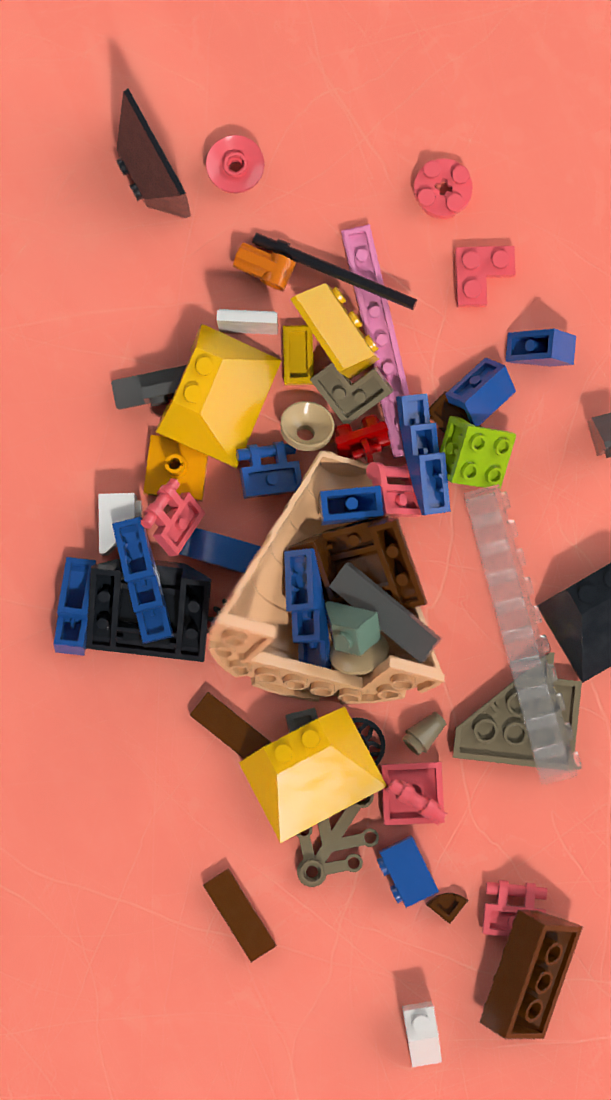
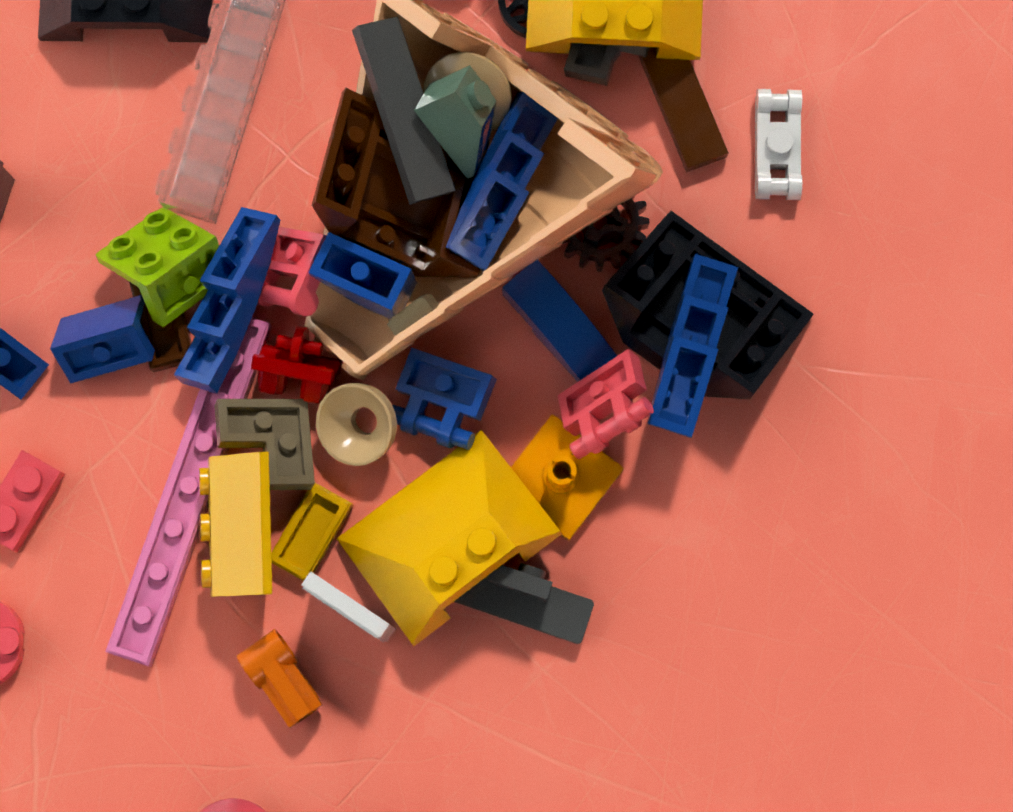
camera: 150 degrees left, 5 degrees down
blue slope [53,557,96,656] -> none
white slope [98,493,142,556] -> none
black bar [252,233,418,310] -> none
none -> dark tan tile [387,293,438,336]
none -> white plate [755,89,803,200]

